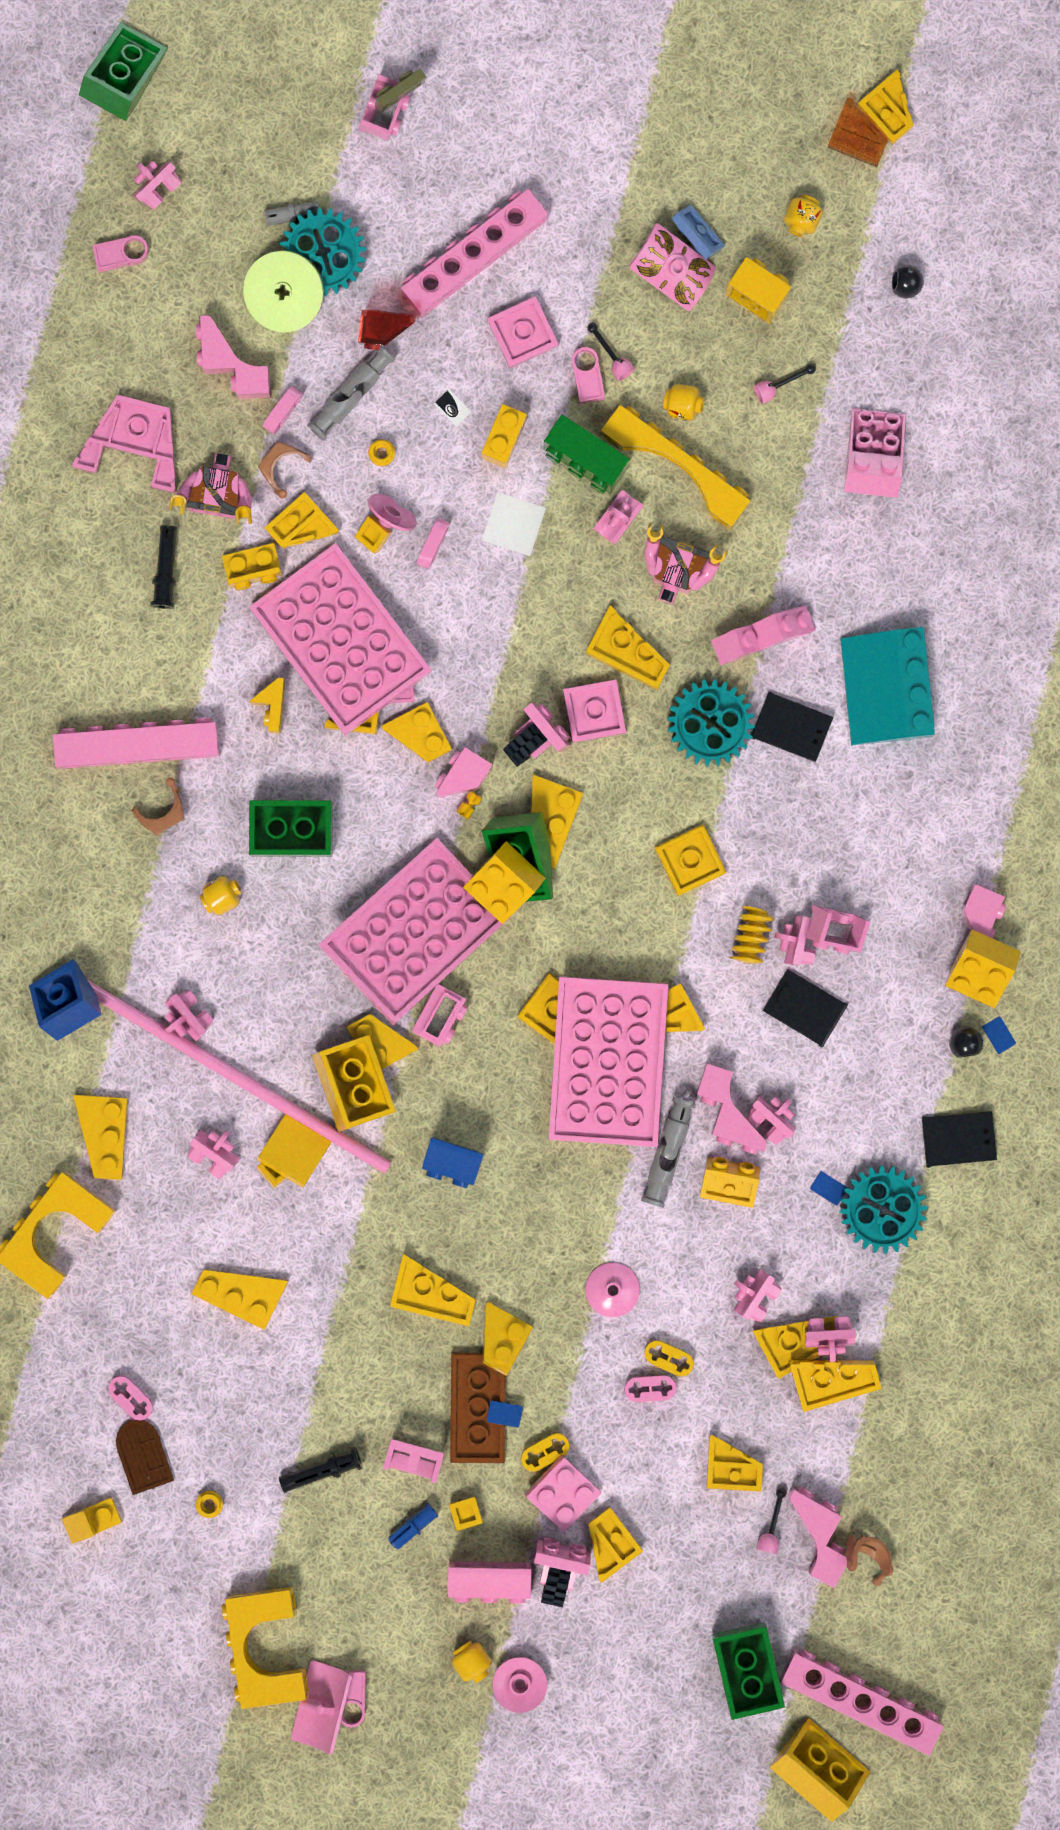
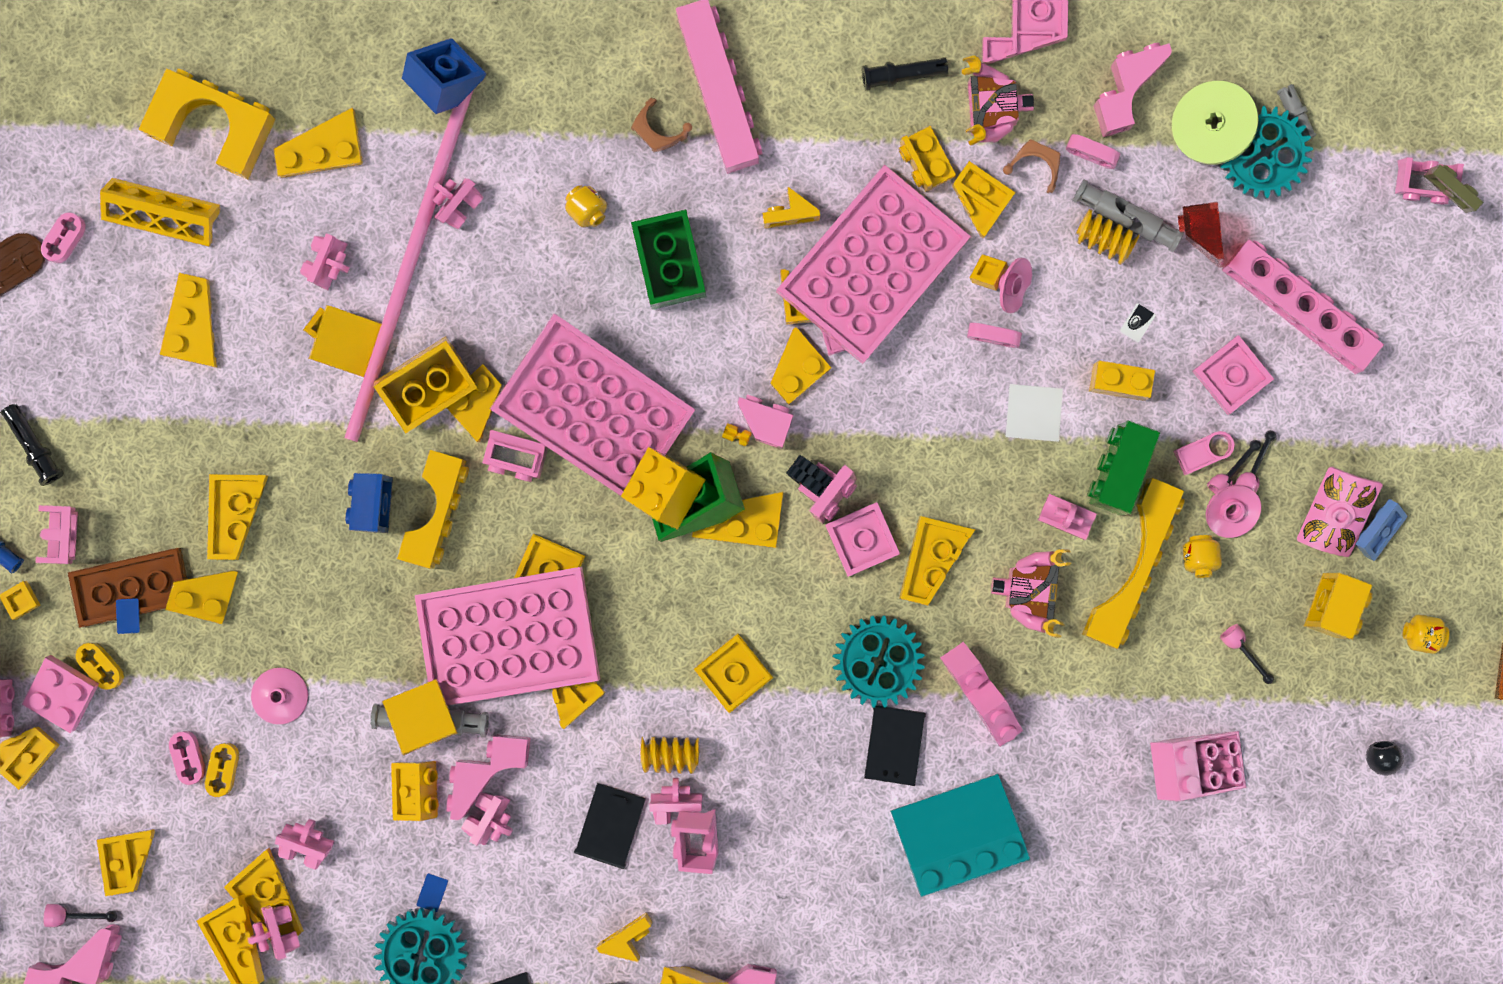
camera: 85 degrees right, 0 degrees up
yellow plate [368,439,395,467] -> none
none -> yellow fence [100,178,220,247]
none -> yellow tile [382,679,458,755]
none -> yellow arch [397,450,469,569]
none -> yellow slope [596,912,652,962]
none -> yellow piece [1076,209,1140,265]
none -> bright pink dish [1206,485,1261,538]
none -> hinge [1235,430,1276,493]

